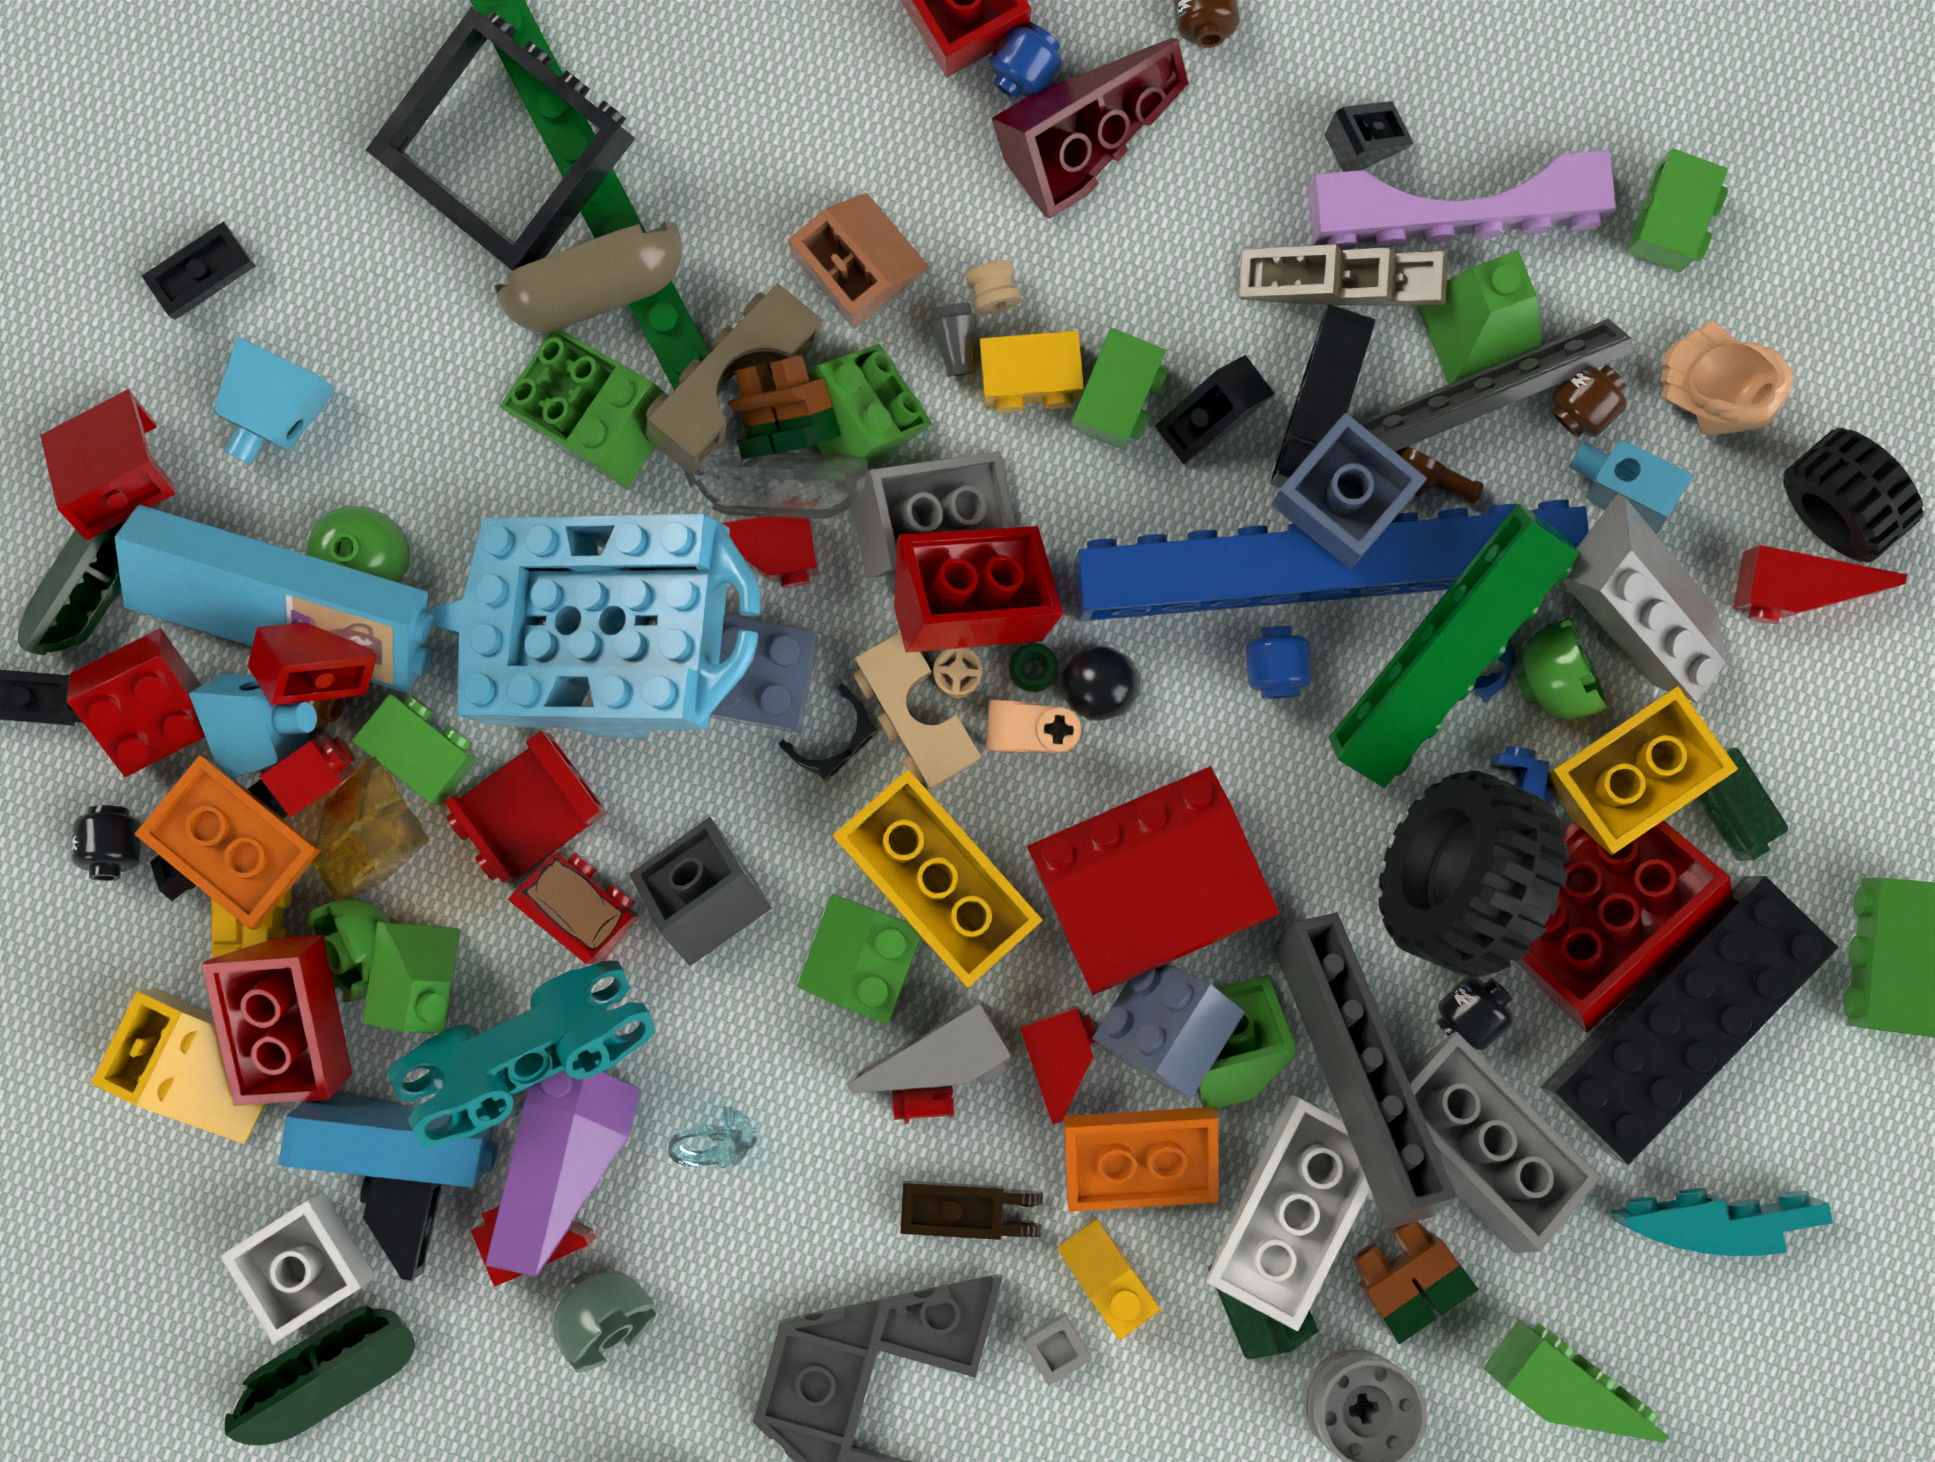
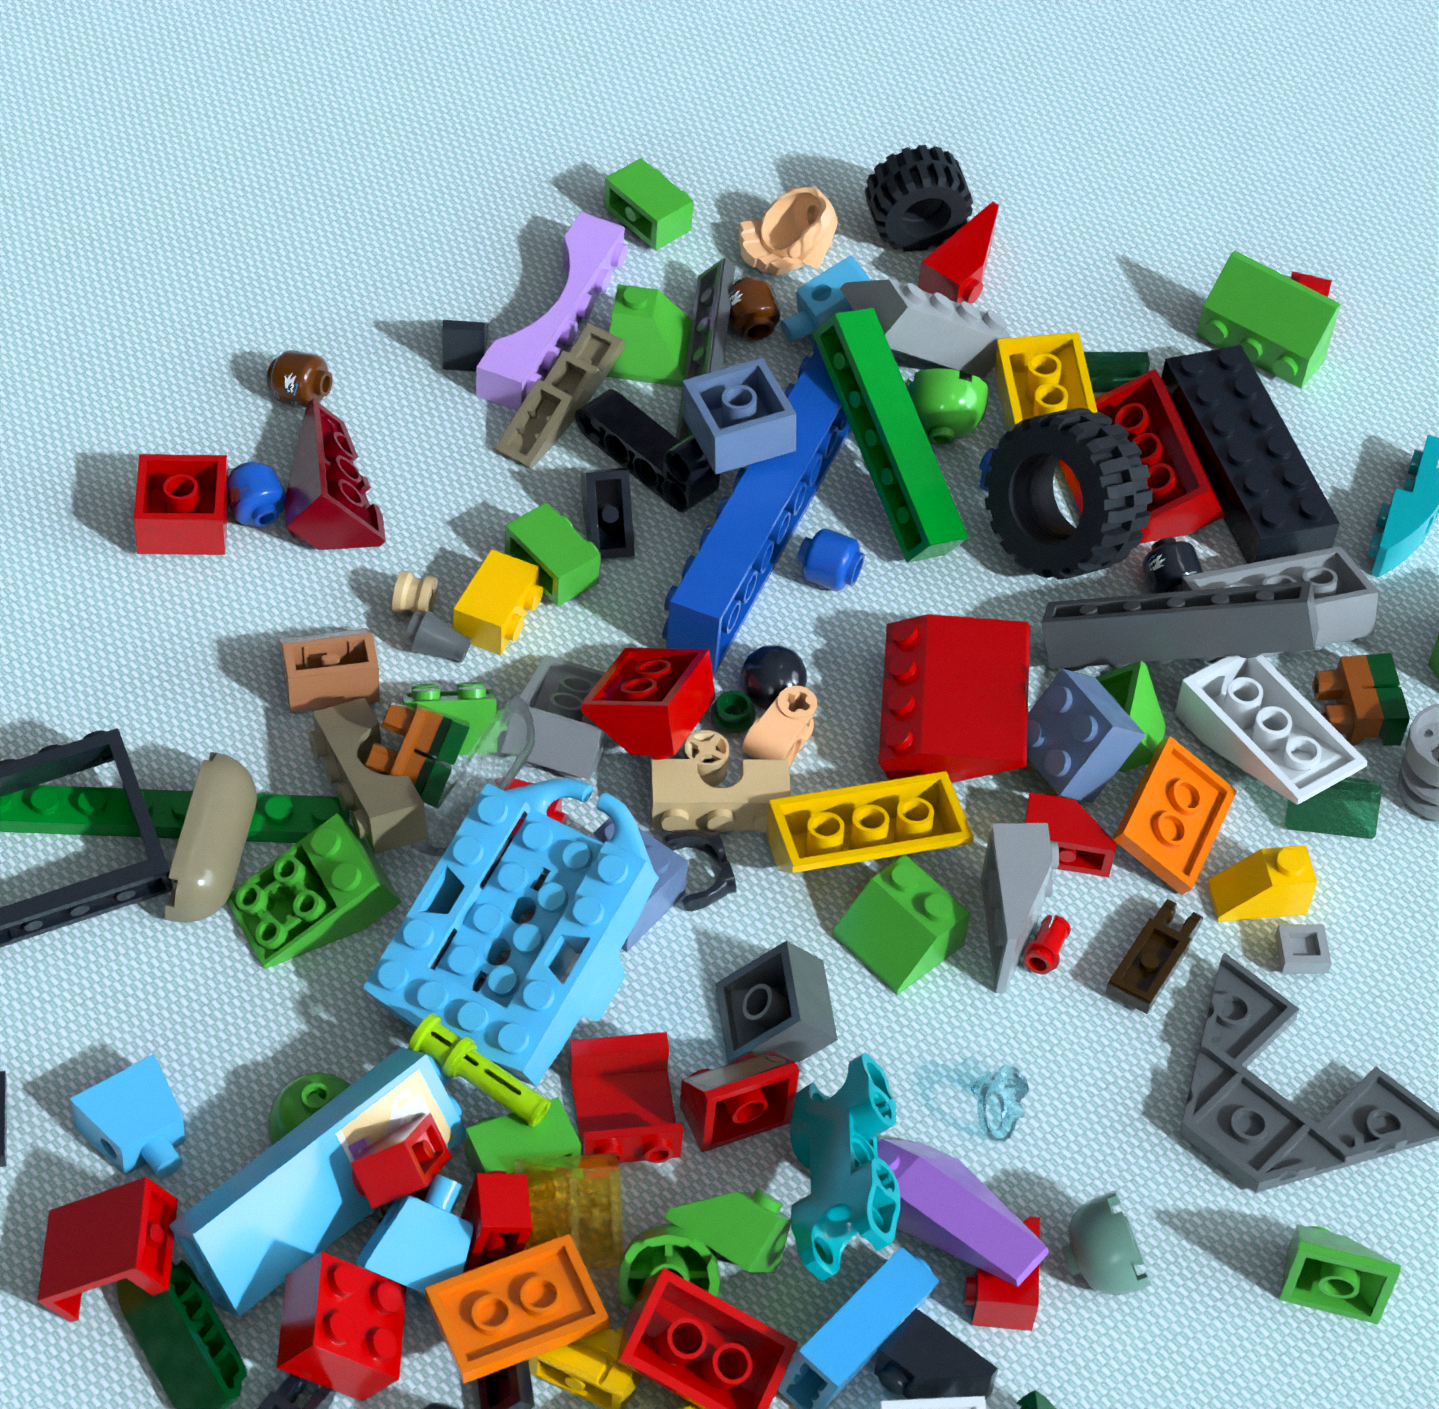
camera: 65 degrees left, 35 degrees down
none -> lime pin [408,1013,551,1127]

